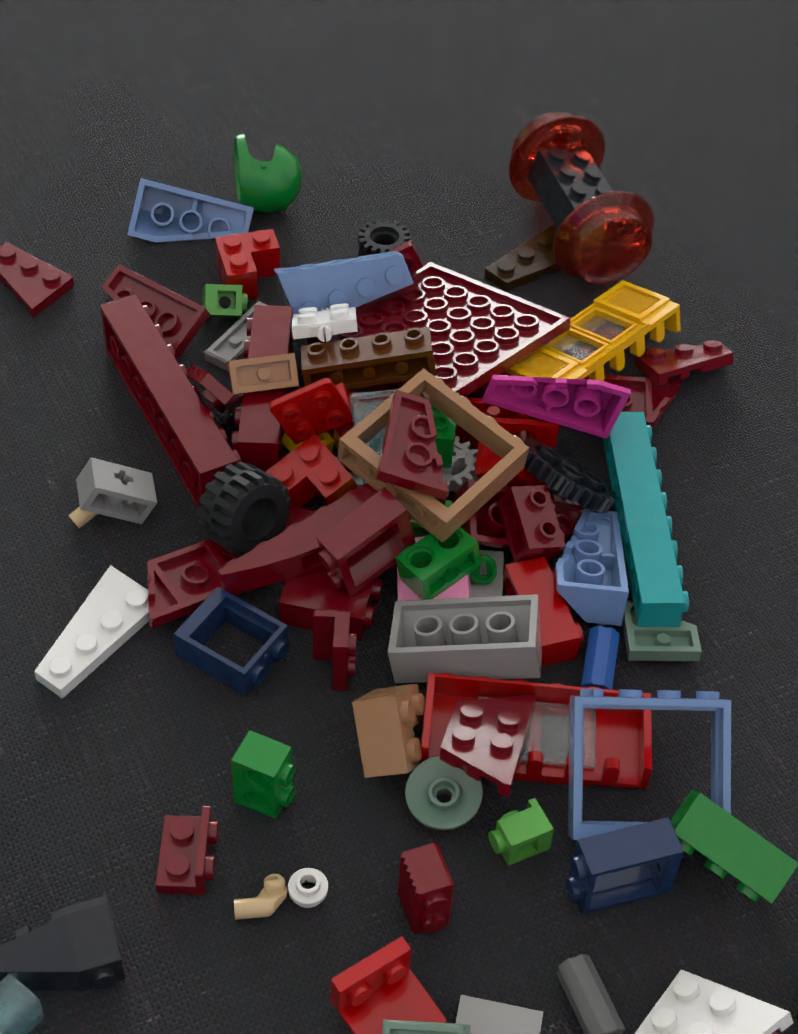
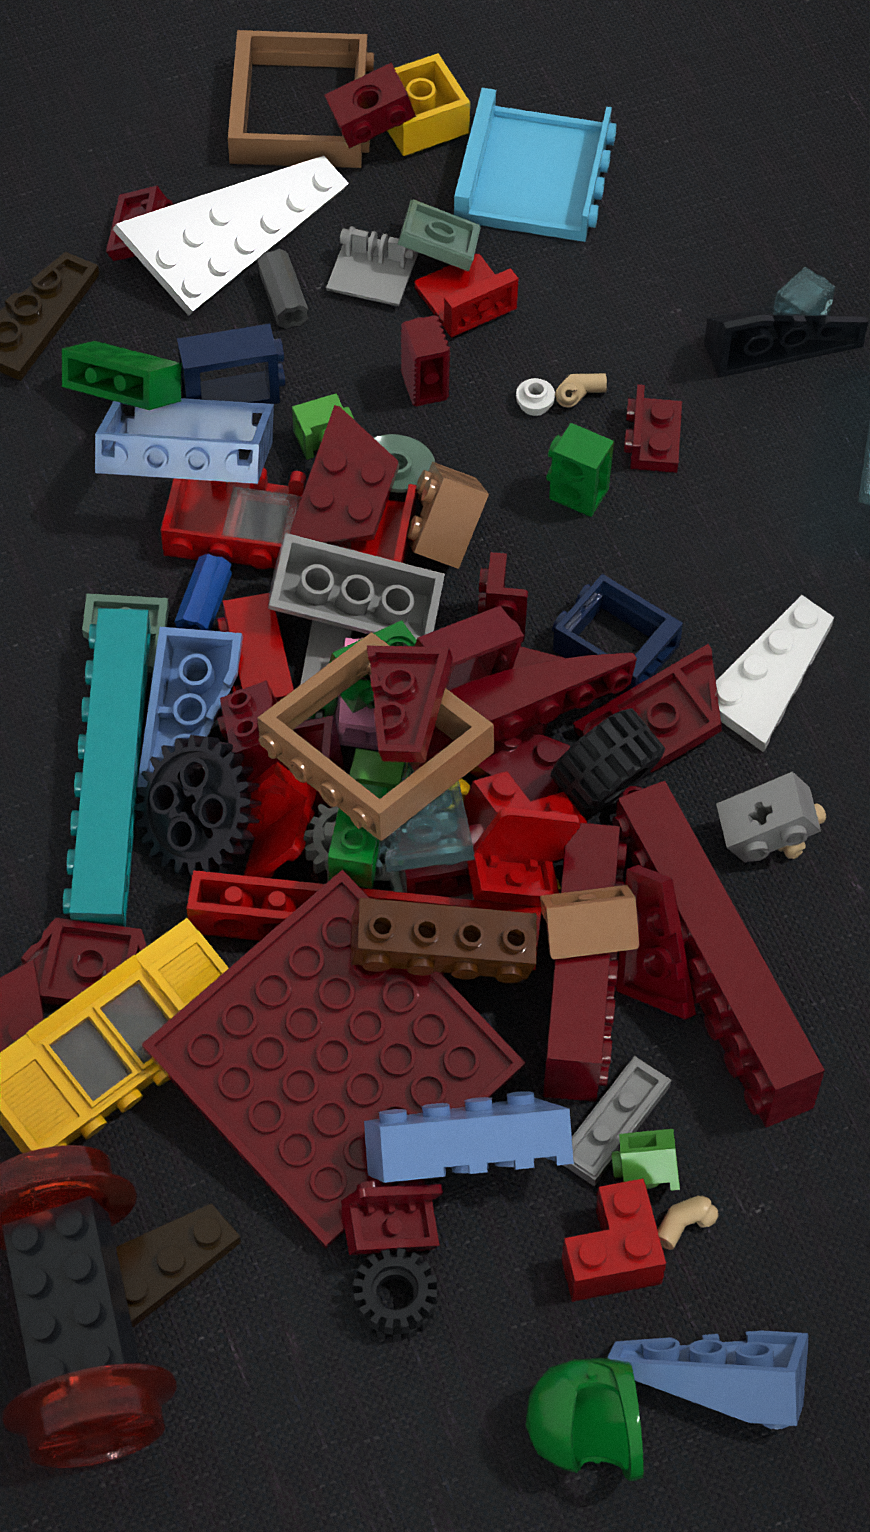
camera: 175 degrees left, 10 degrees up
dark red wing [101,264,210,361] -> none
white plate [292,303,358,342] -> none
dark pink wedge [482,375,631,439] -> none
none -> tan arm [658,1196,718,1250]

